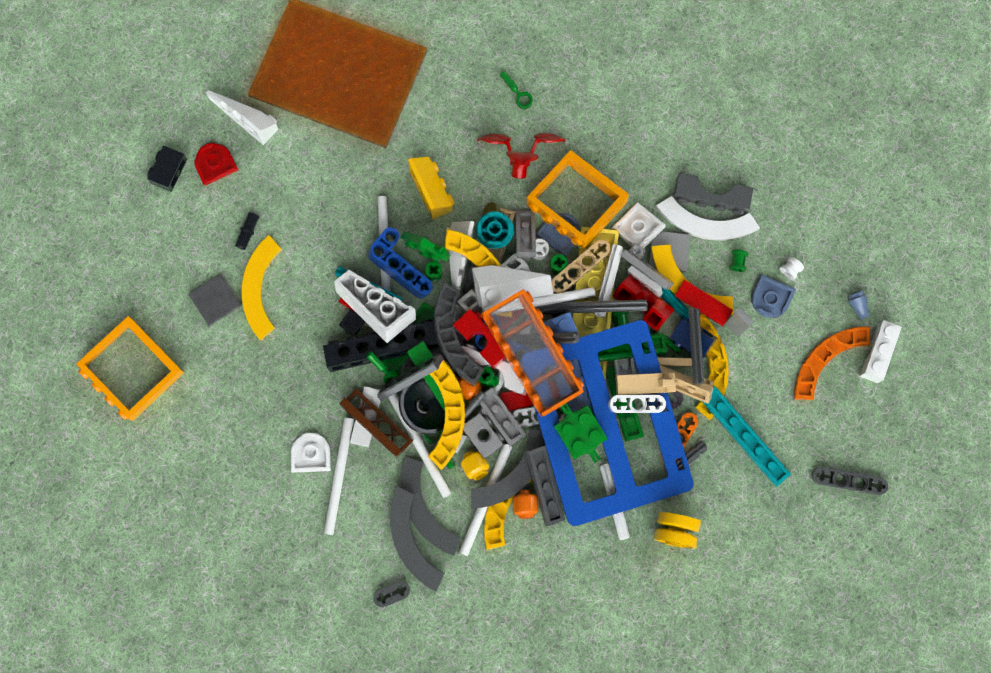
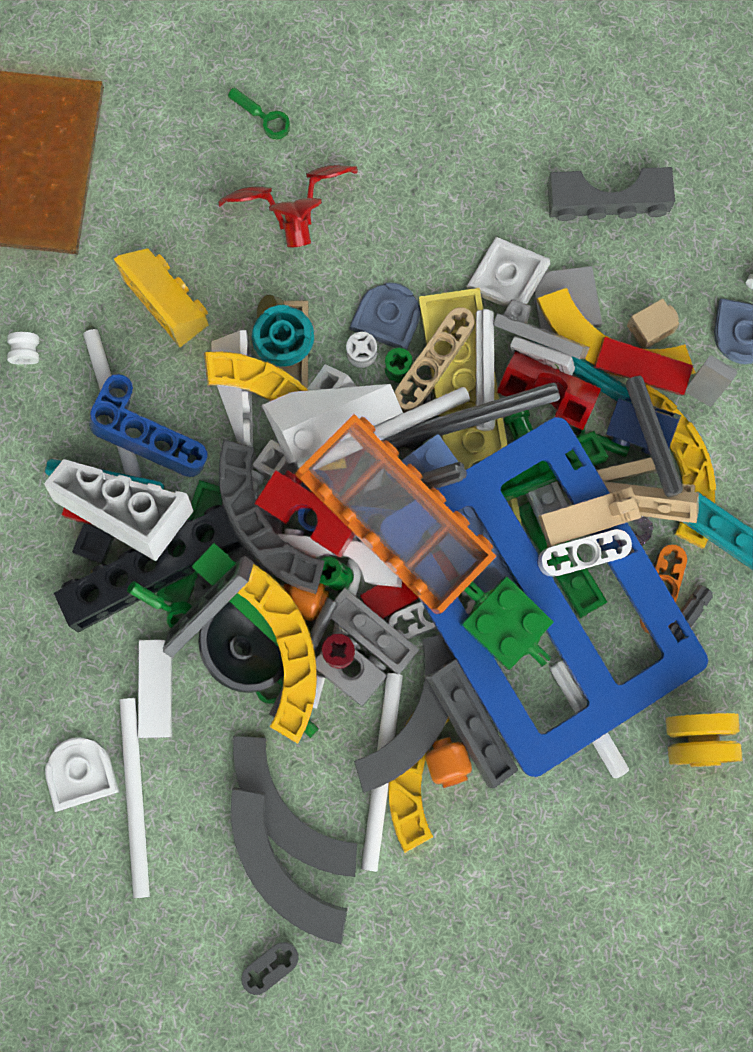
camera: 10 degrees left, 0 degrees up
reddish brown fence [339,388,413,458] -> none
white piece [388,393,452,498] -> none
green plate [400,231,451,262] -> none
green bush [425,262,443,282] -> none
yellow head [461,450,489,481] -> none
dark grey axle [463,261,477,294] -> none
light grey hinge [516,211,536,262] -> none
light orange window [527,150,629,250] -> none
white tile [656,196,760,241] -> none
green bush [729,249,749,273] -> none
none -> white wheel [7,332,39,365]
none -> dark red wheel [322,634,355,669]
none -> tan brick [627,299,679,349]

